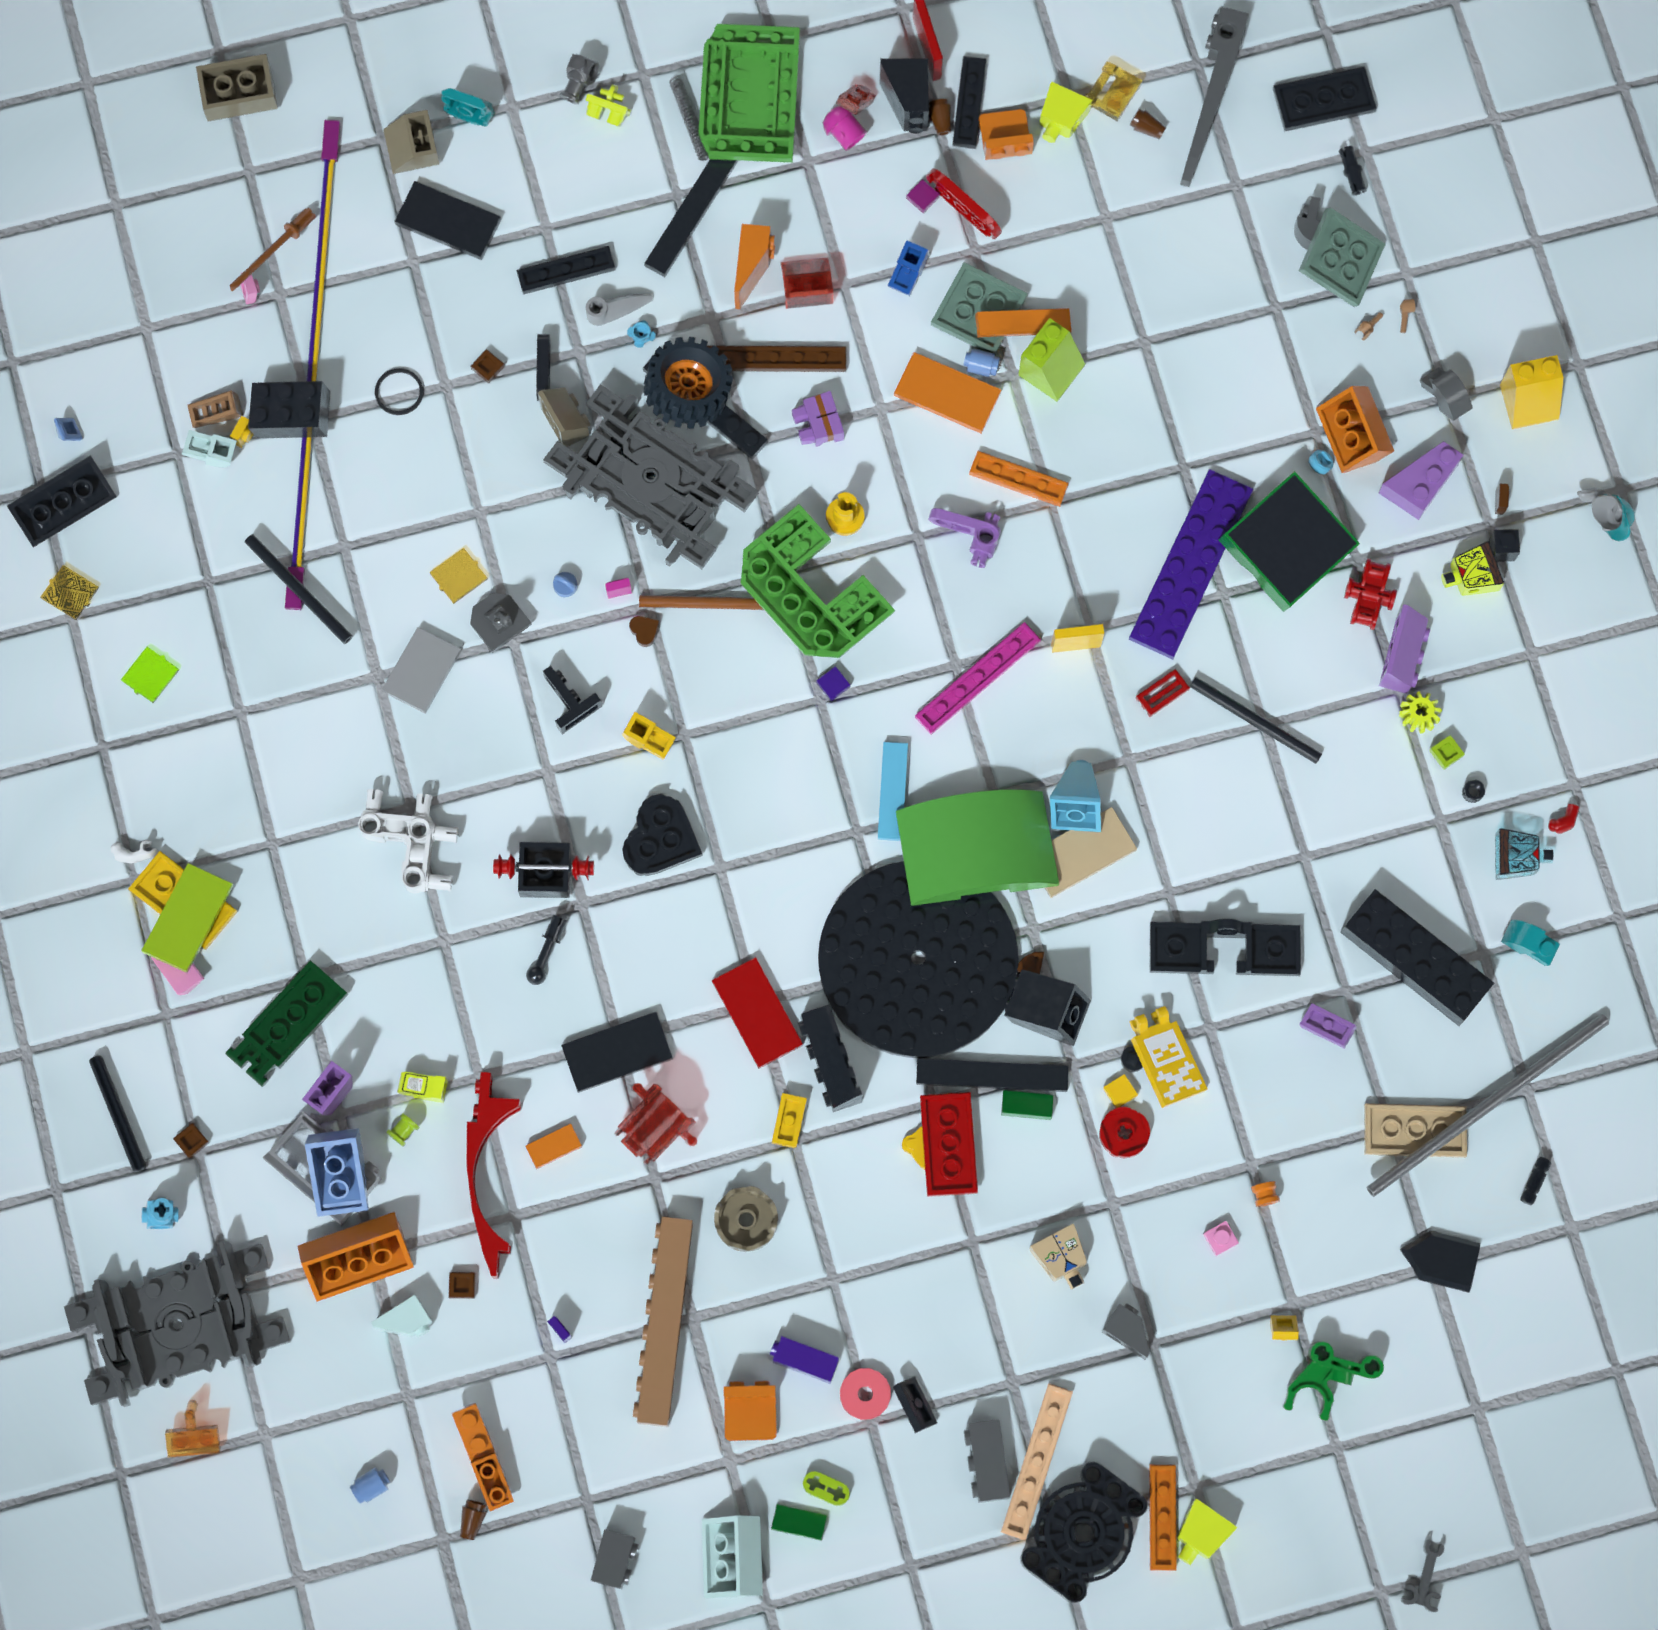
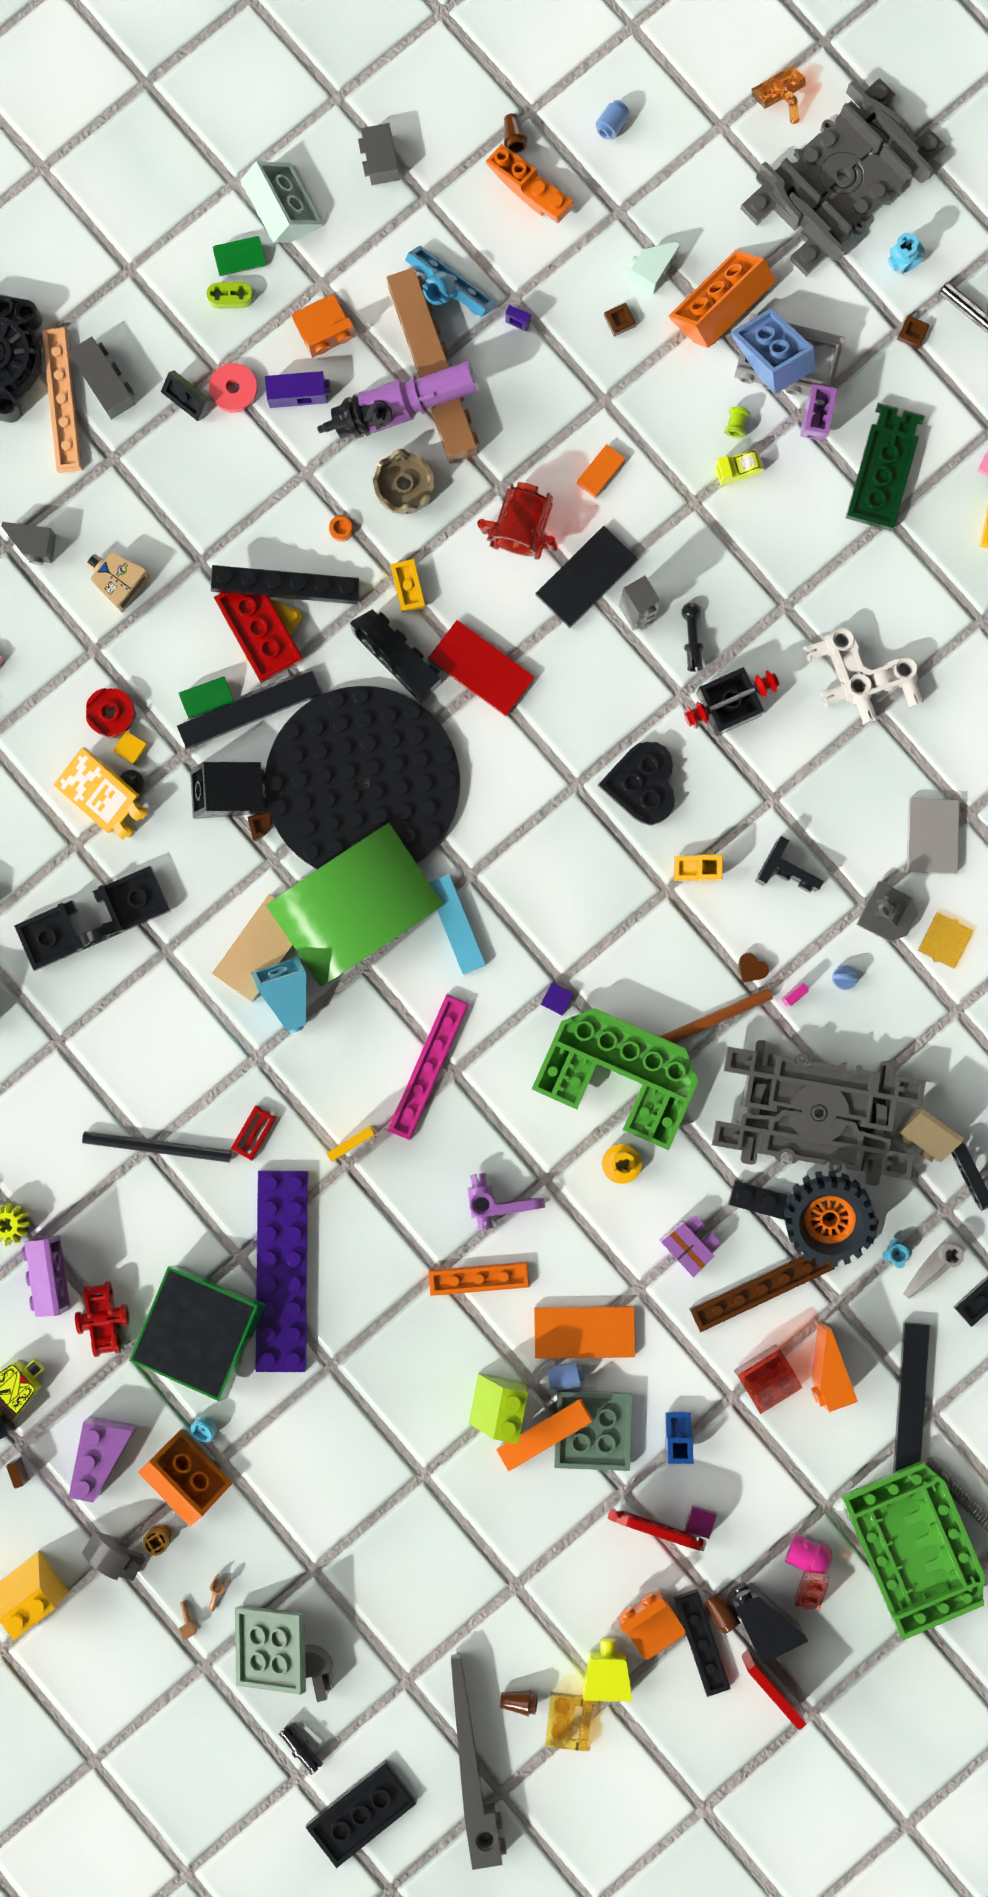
camera: 155 degrees right, 10 degrees up
red slope [466,1072,521,1279] -> none
none -> pearl gold wheel [143,1524,172,1556]
none -> black plate [211,565,359,604]
none -> medium lavender piece [317,361,479,439]
none -> orange tile [329,515,354,542]
none -> dark azure plate [405,246,496,317]
none -> dark grey brick [619,575,660,631]

